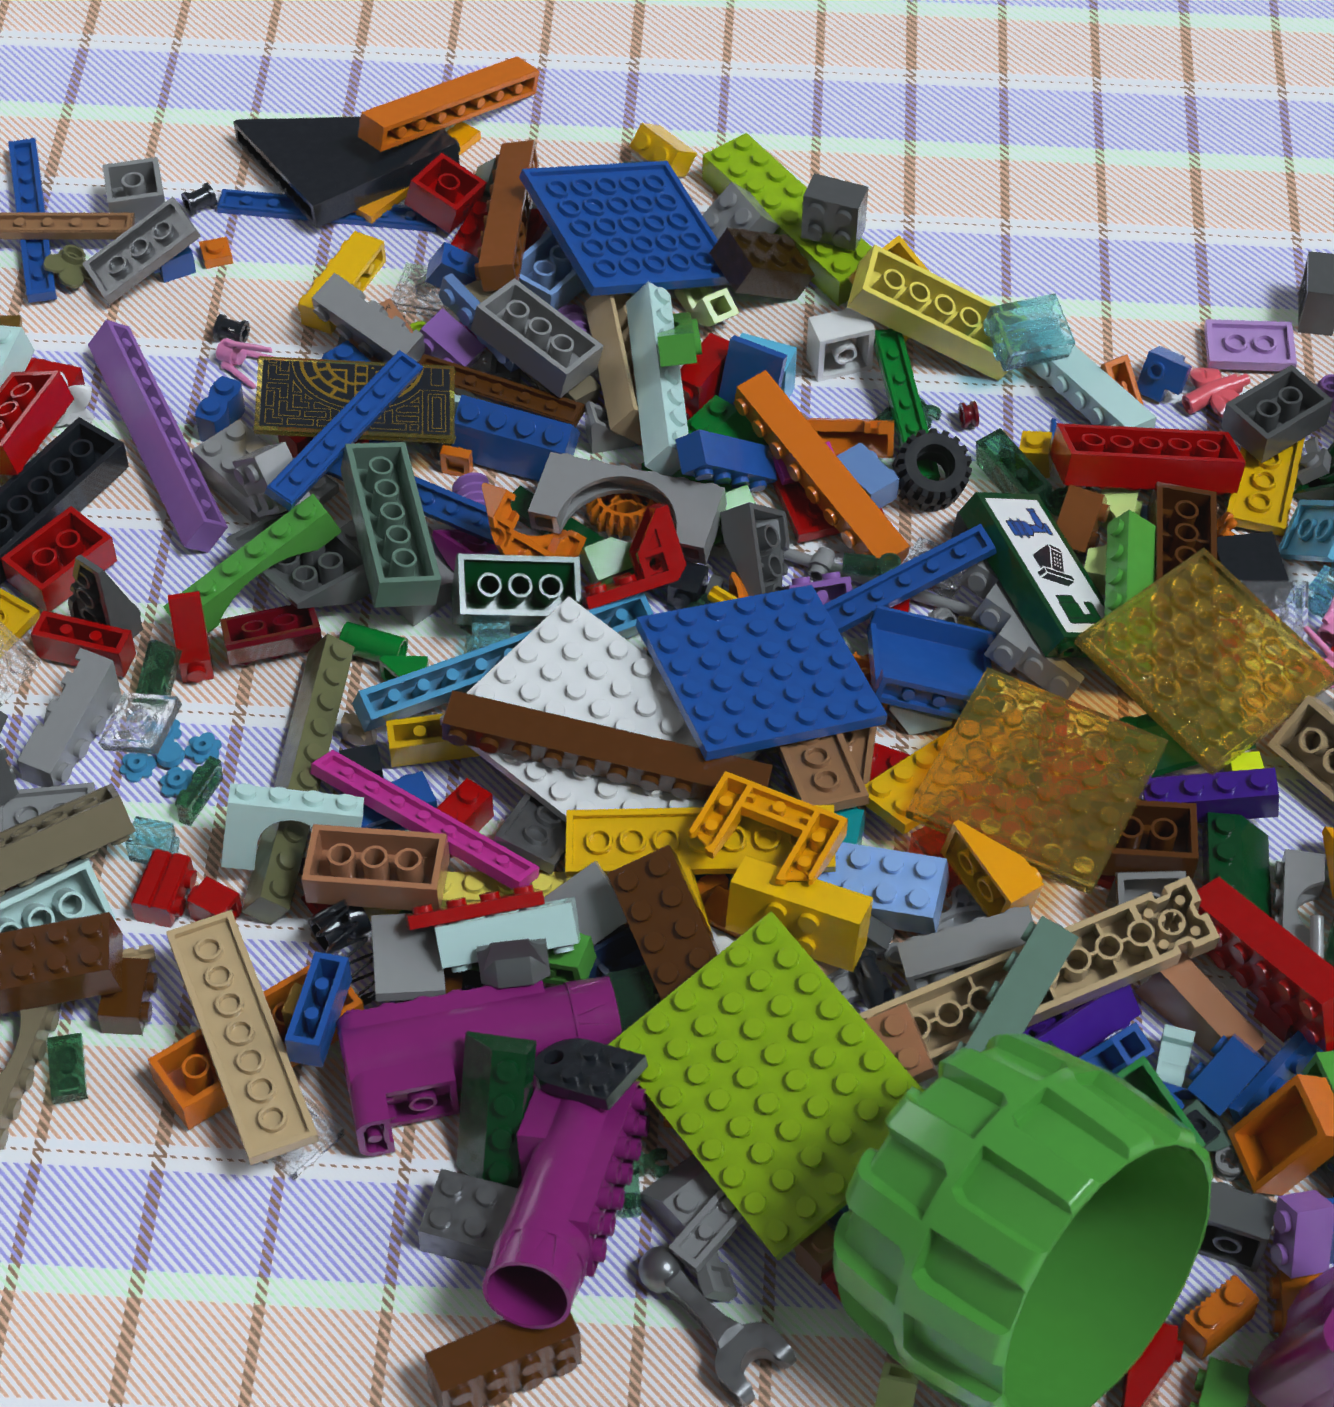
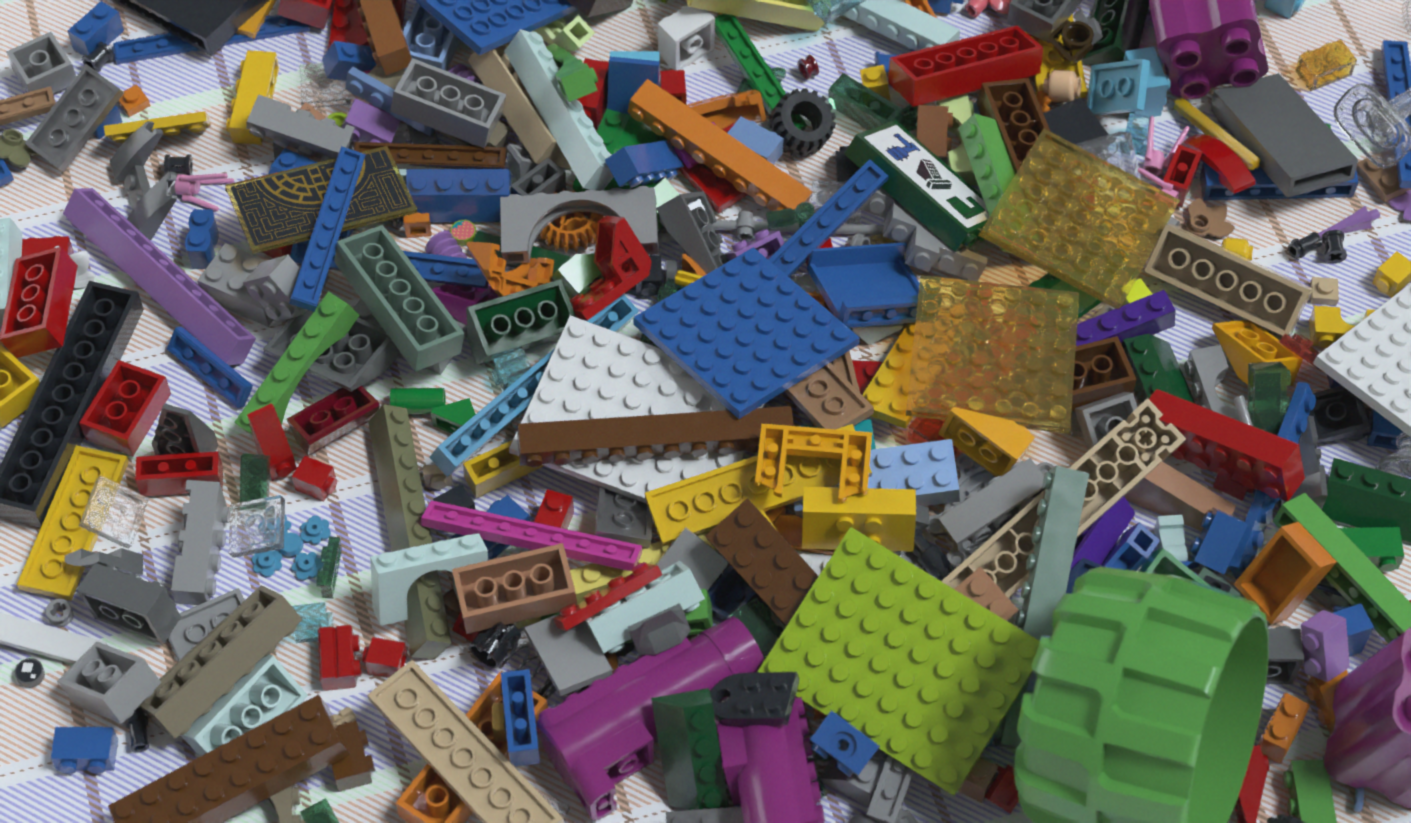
camera: 20 degrees left, 5 degrees up
none -> blue brick [67,1,124,56]
none -> yellow plate [104,111,211,143]
none -> dark grey wedge [110,121,177,240]
none -> blue tile [167,326,253,408]
none -> red brick [292,456,337,502]
none -> tile [450,220,476,246]
none -> dark grey brick [511,158,567,196]
none -> red brick [660,70,687,105]
none -> blue brick [810,710,880,777]
none -> light nougat head [1043,70,1081,103]
none -> dark brown piece [1049,20,1094,64]

